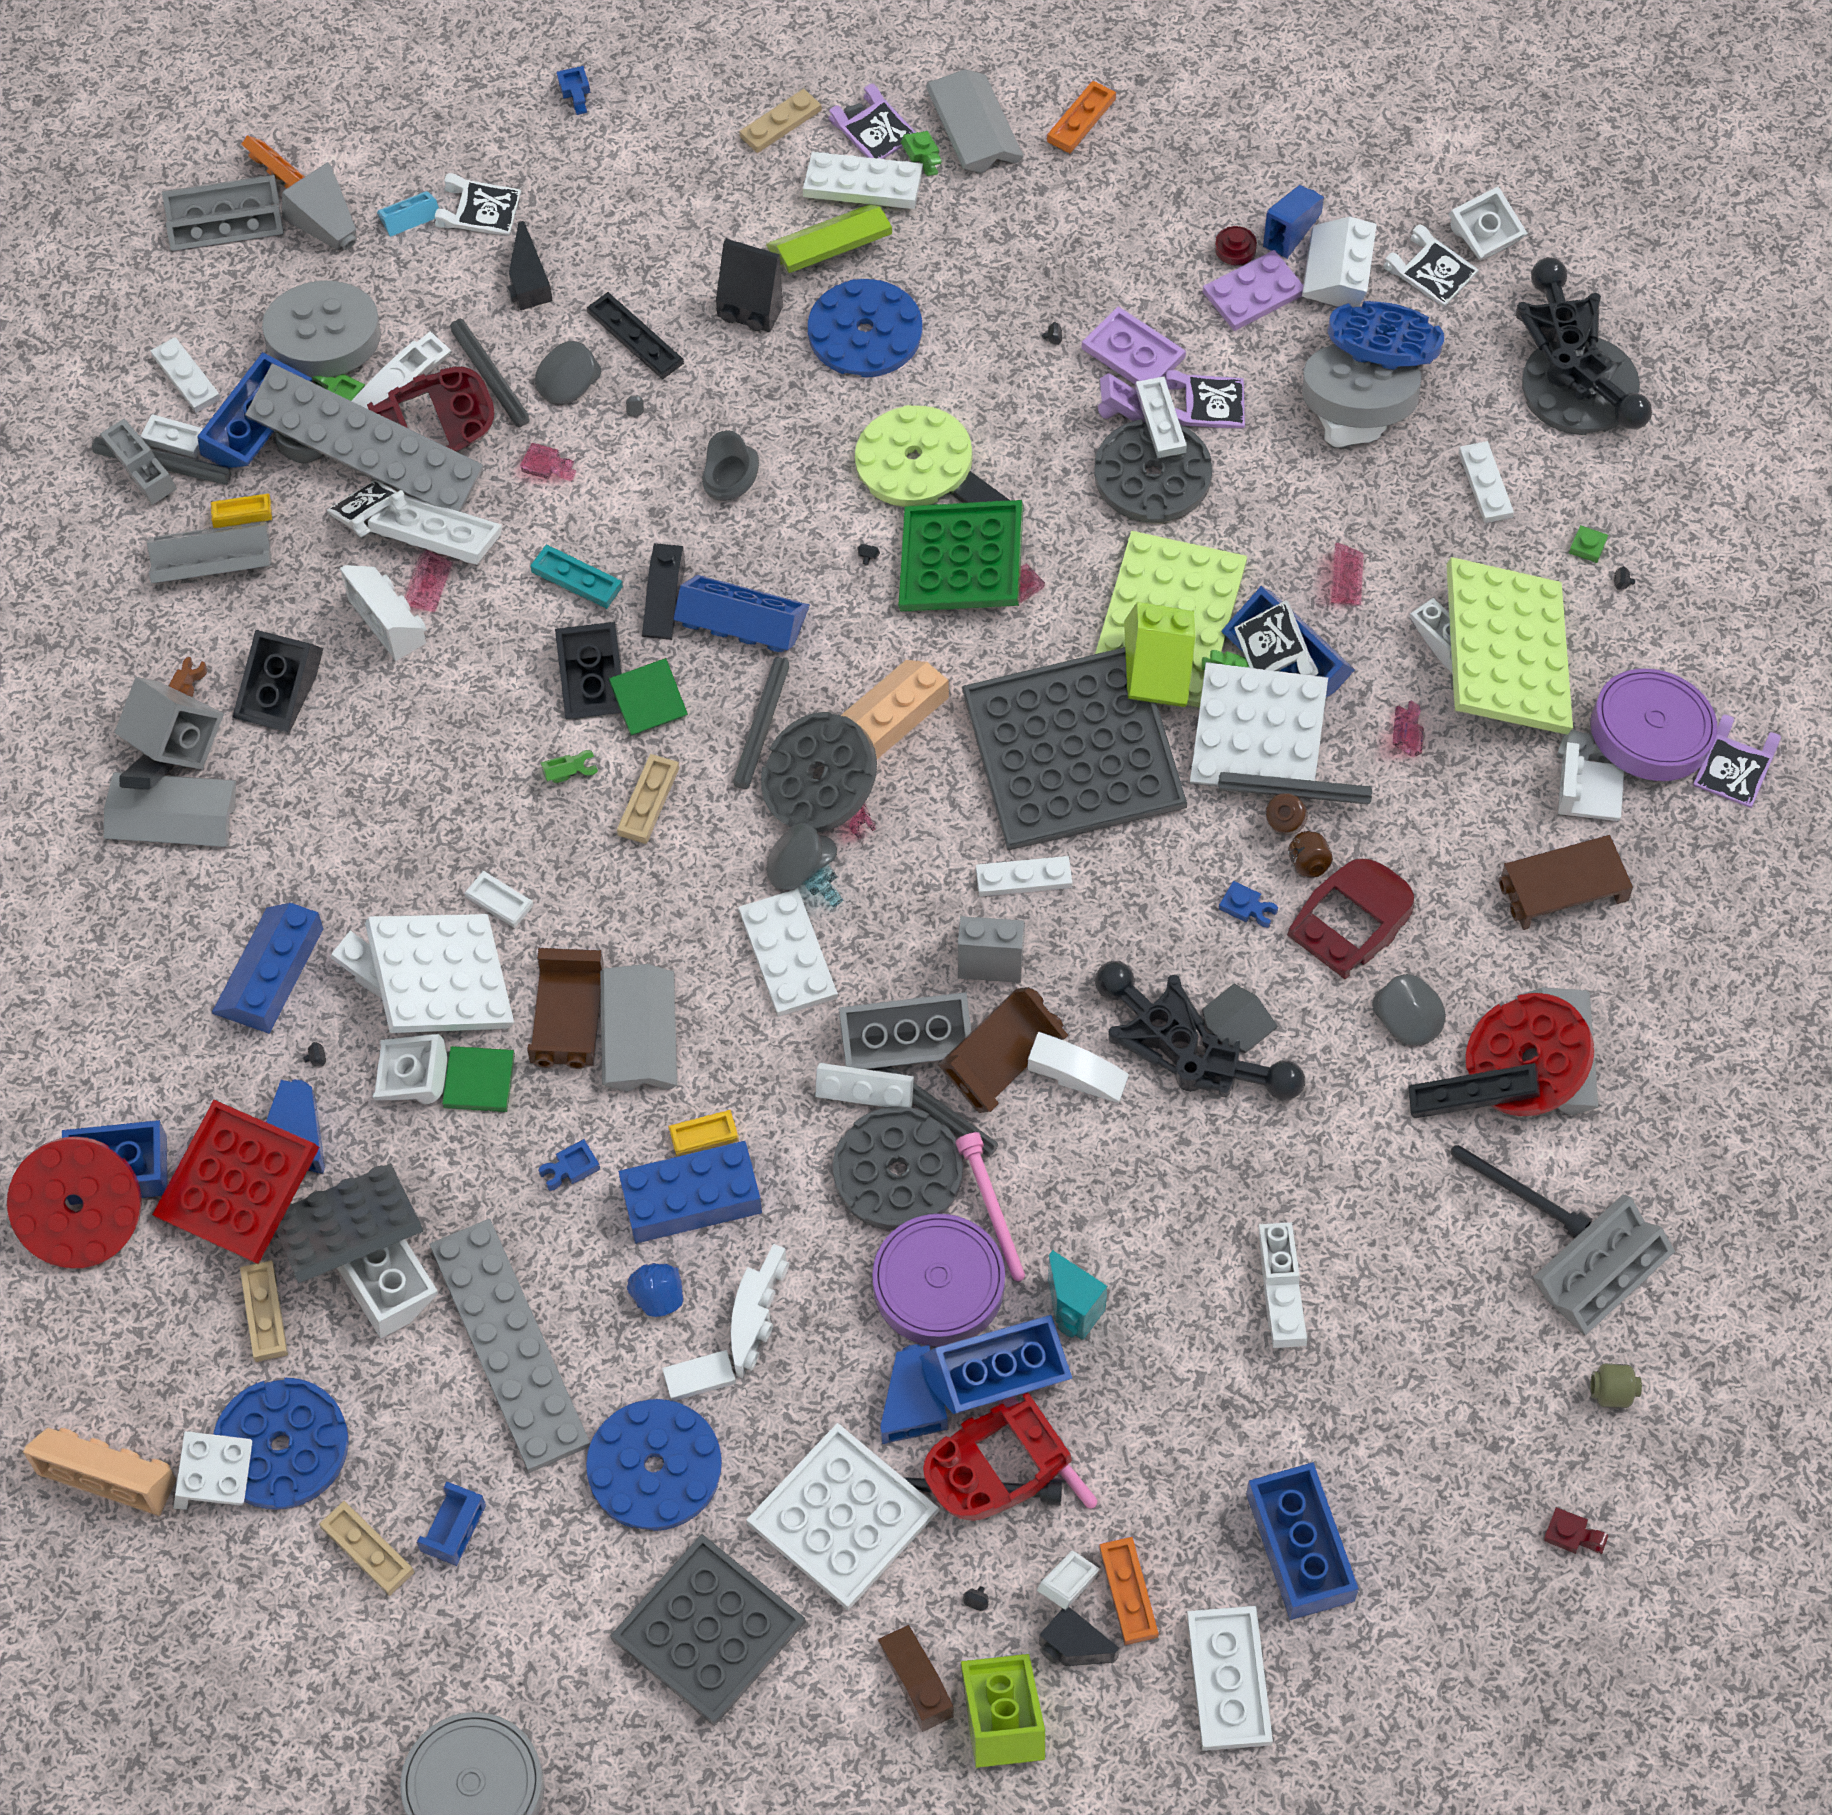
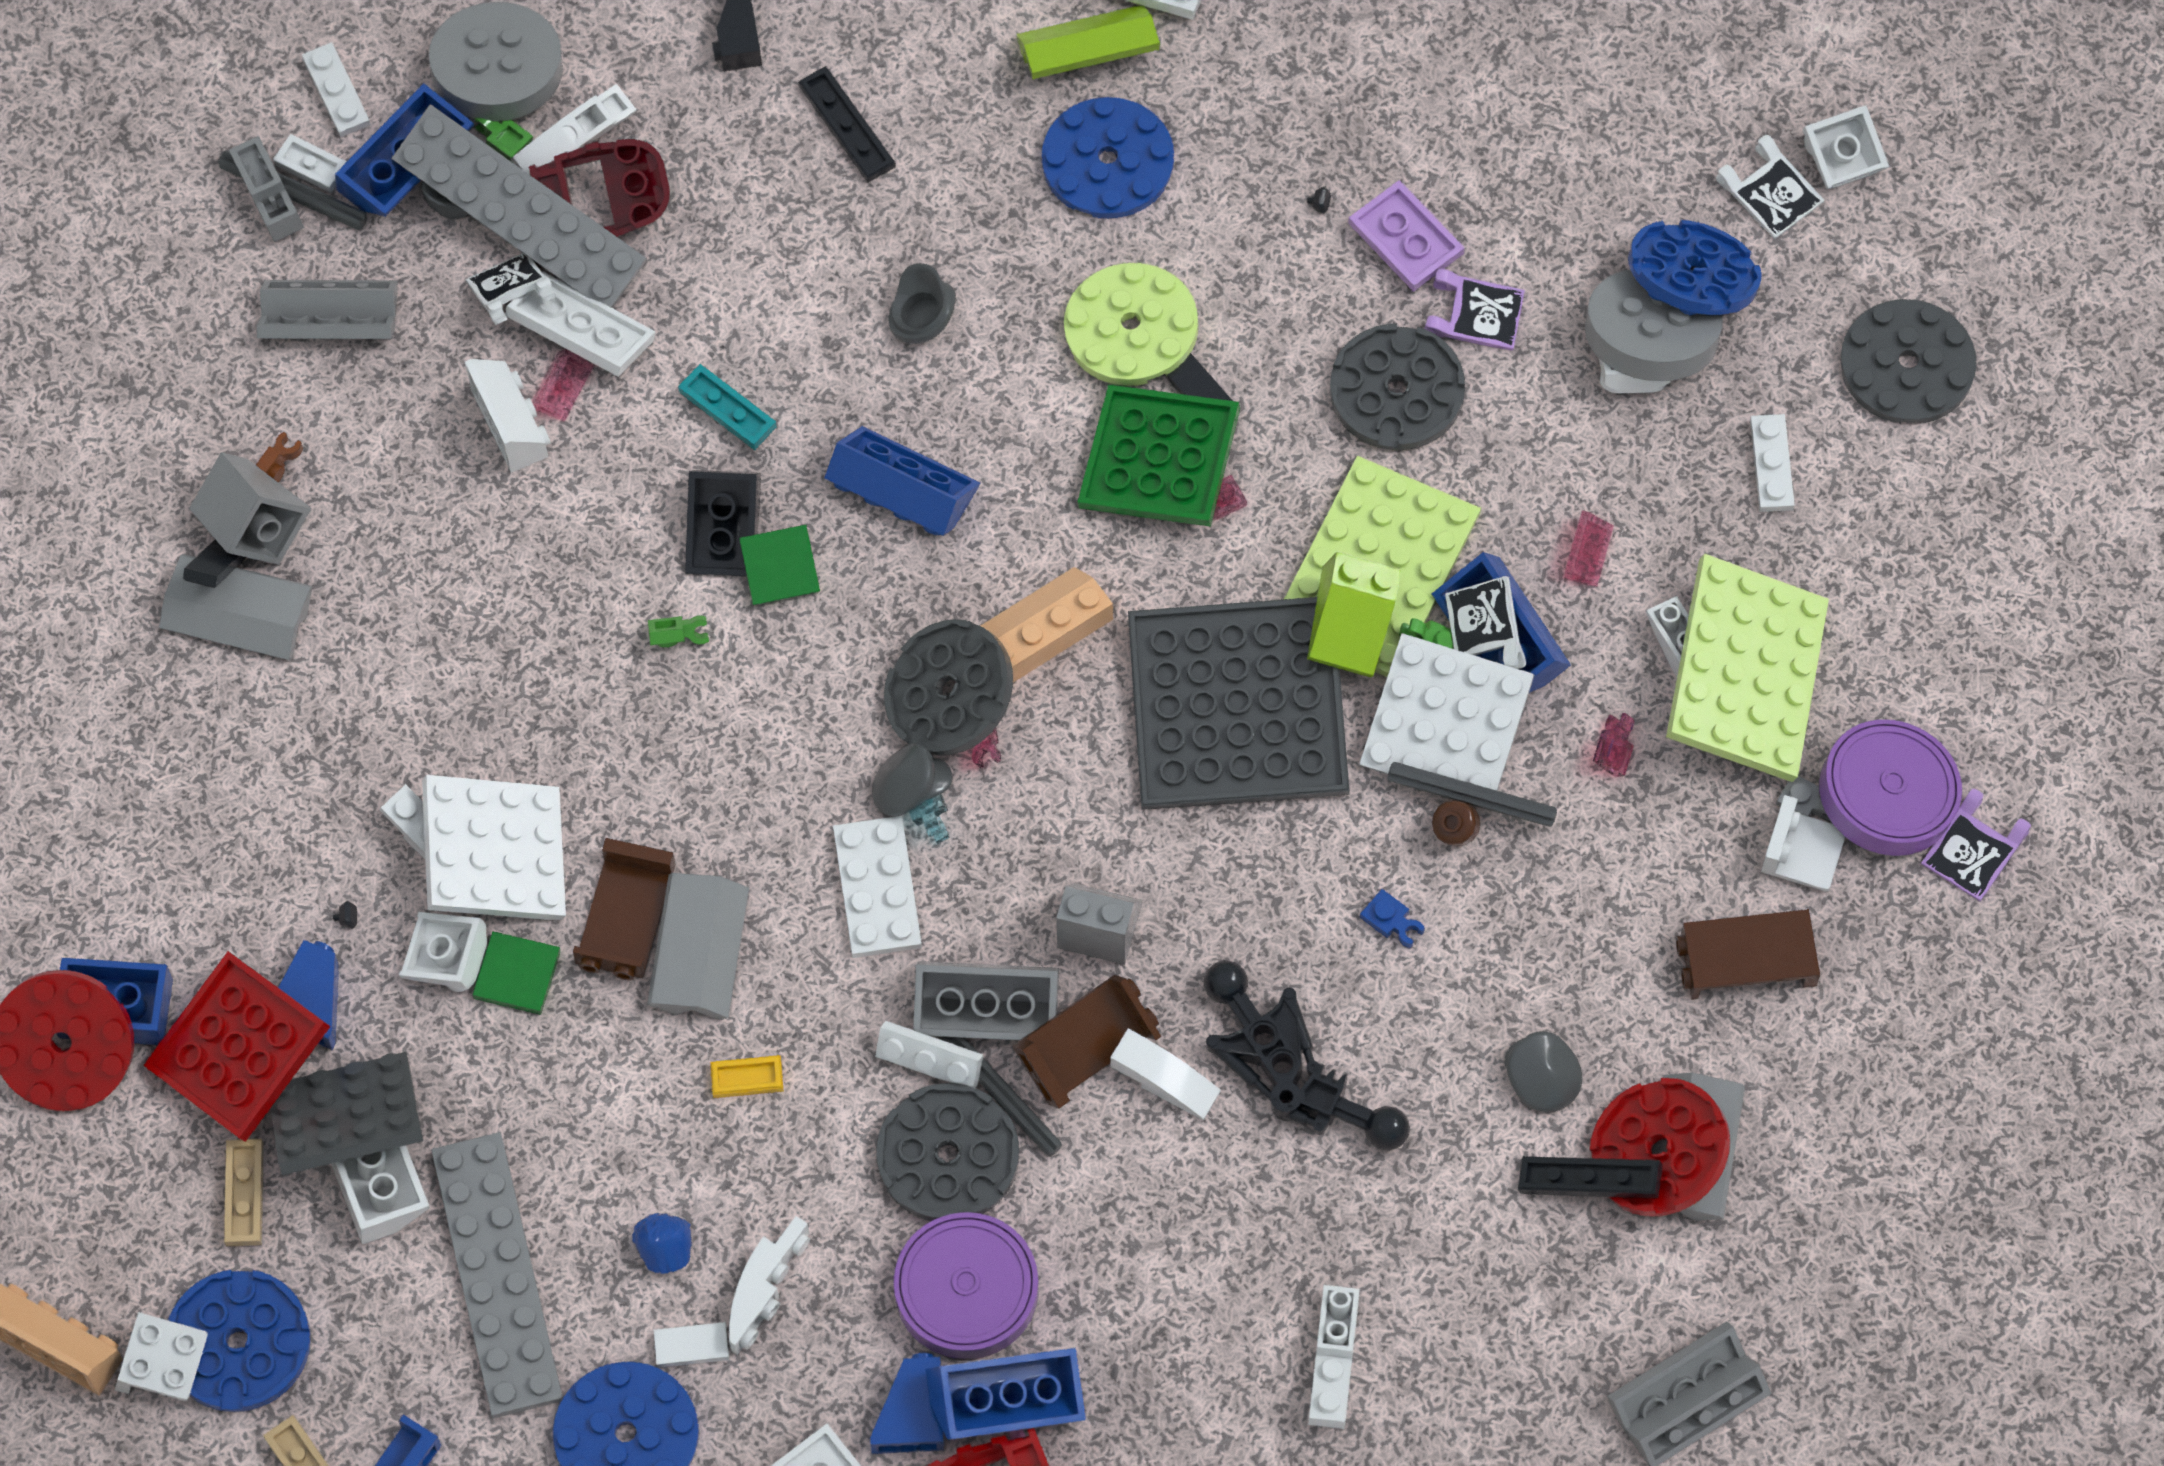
camera: 10 degrees right, 5 degrees up
yellow tile [211,493,272,528] -> none
blue slope [212,903,324,1034] -> none
black slope [232,629,324,733] -> none
dark grey axle [450,318,530,427] -> none
white tile [464,871,534,928] -> none
clear pink plate [520,443,576,481] -> none
dark grey piece [535,341,602,404] -> none
blue plate [538,1139,601,1191] -> none
tan plate [617,754,679,844] -> none
blue brick [618,1140,762,1244] -> none
dark grey rock [626,395,644,416] -> none
black slope [642,543,686,640] -> none
black slope [716,238,783,332] -> none
dark grey axle [733,657,790,789] -> none
black rock [857,544,880,565] -> none
bright pink piece [955,1132,1025,1282] -> none
white plate [976,856,1072,897] -> none
teal slope [1048,1250,1108,1340] -> none
lavender tile [1098,373,1146,422] -> none
white plate [1135,377,1187,458] -> none
lavender plate [1202,250,1303,331] -> none
dark grey slope [1202,984,1278,1053] -> none
dark red plate [1215,226,1257,265] -> none
blue slope [1263,184,1324,259] -> none
dark red slope [1287,859,1414,979] -> none
reddish brown head [1288,831,1333,878] -> none
white slope [1302,216,1377,307] -> none
black piece [1451,1145,1593,1238] -> none
black piece [1515,257,1652,430] -> none
bright green plate [1569,525,1608,563] -> none
black rock [1614,566,1635,590] -> none

